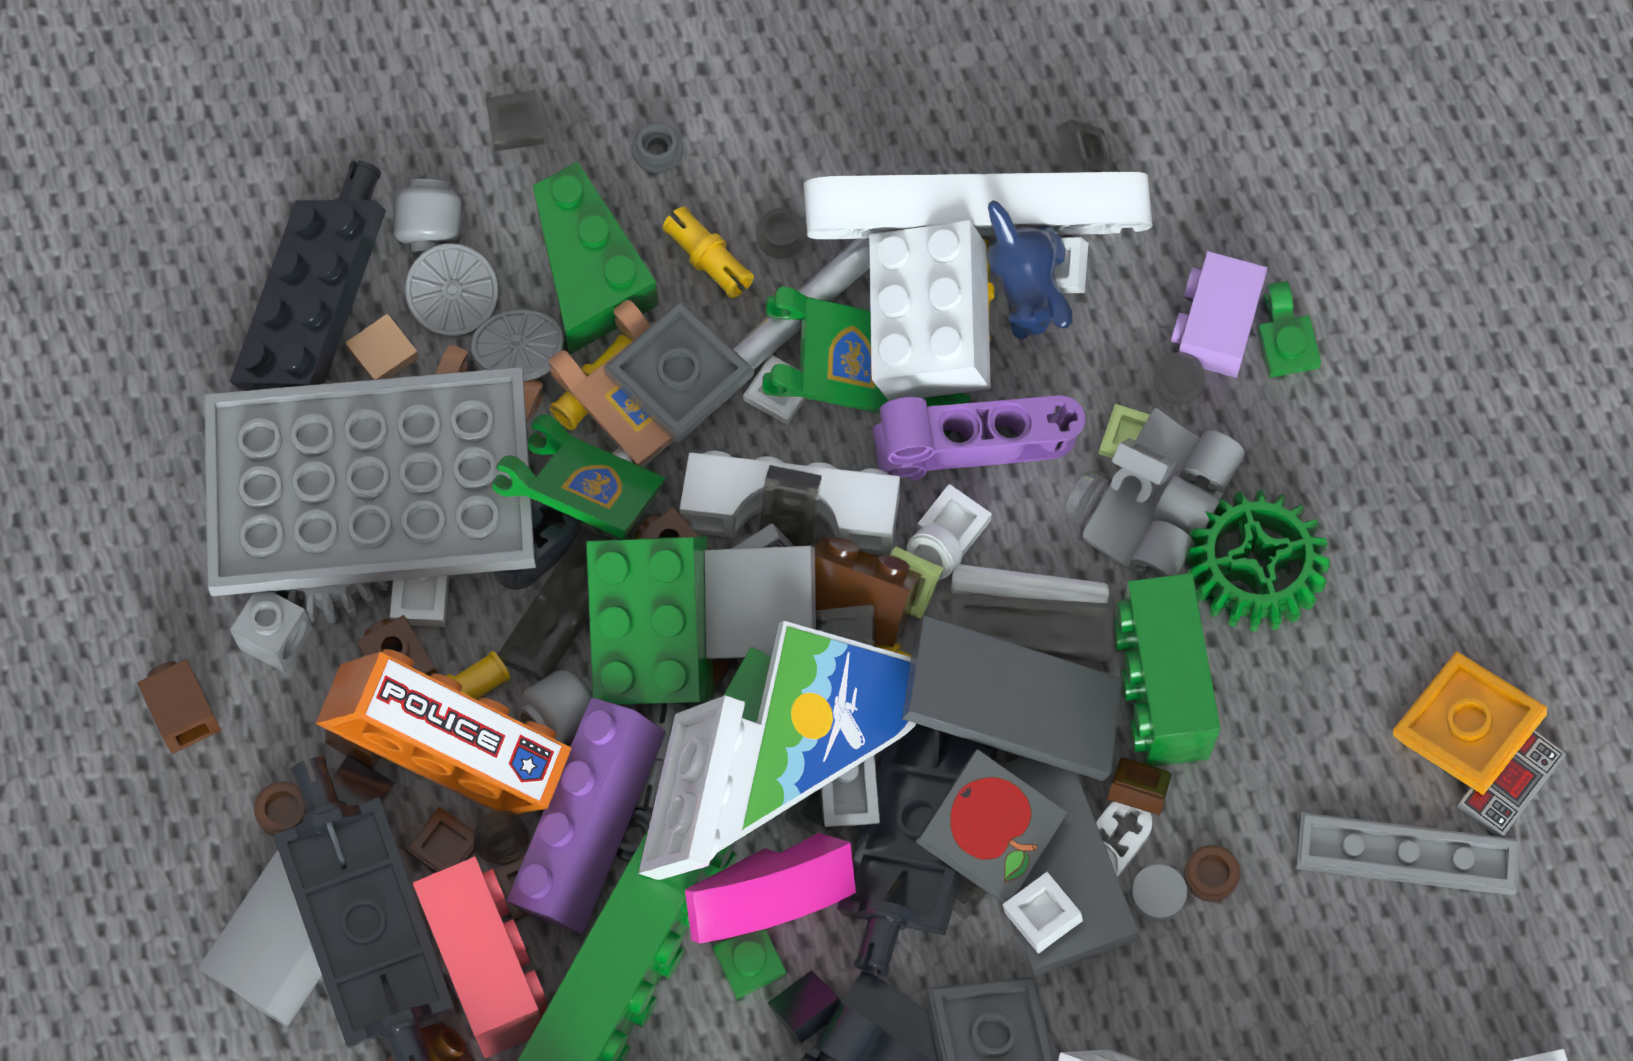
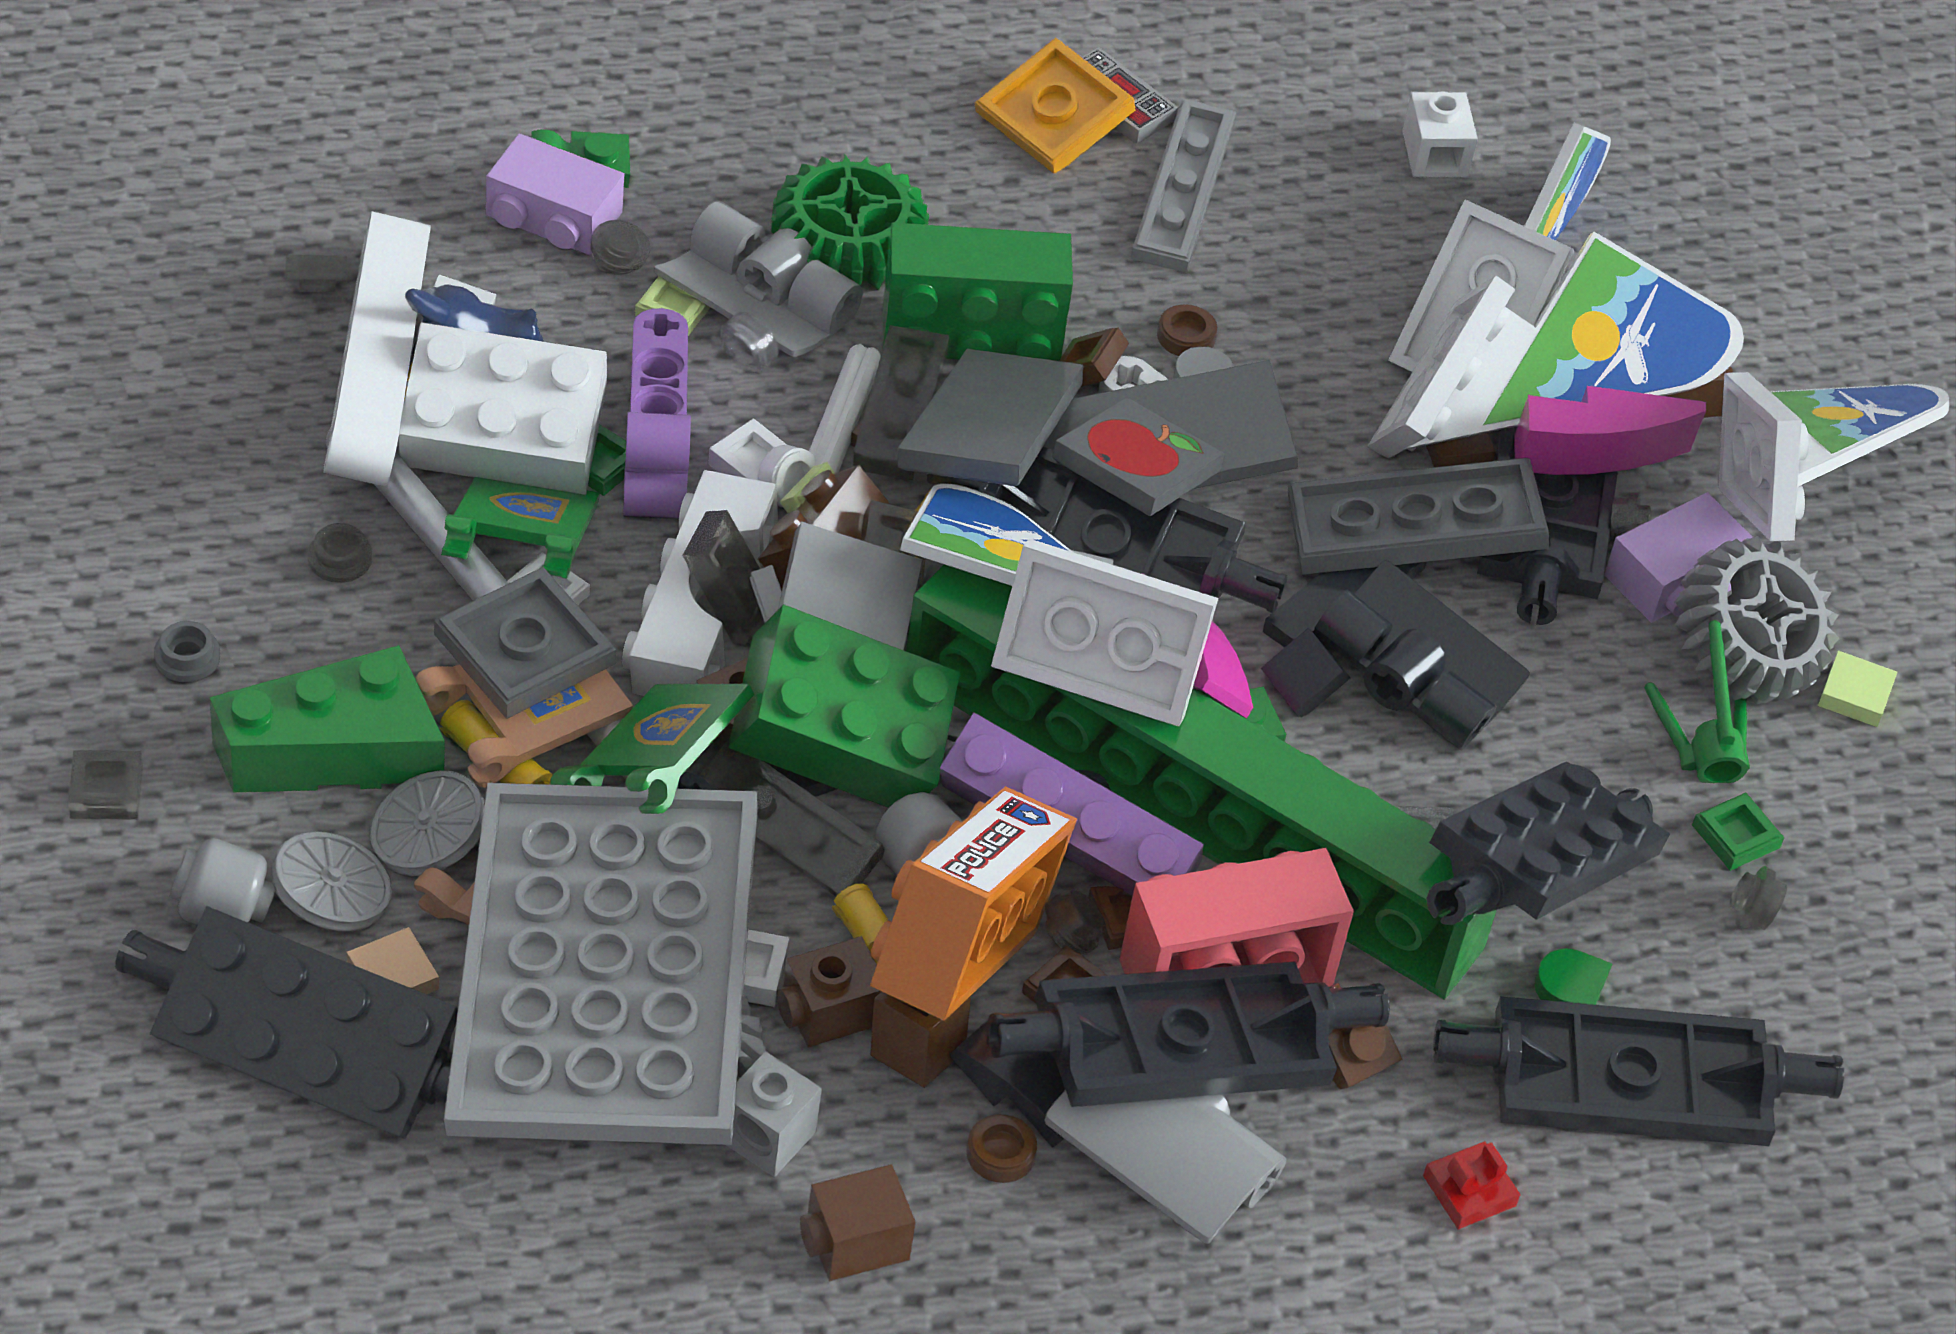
camera: 90 degrees left, 20 degrees down
yellow pin [662,206,754,299] -> none
white plate [1002,872,1083,954] -> none
light grey tile [1111,438,1177,503] -> none

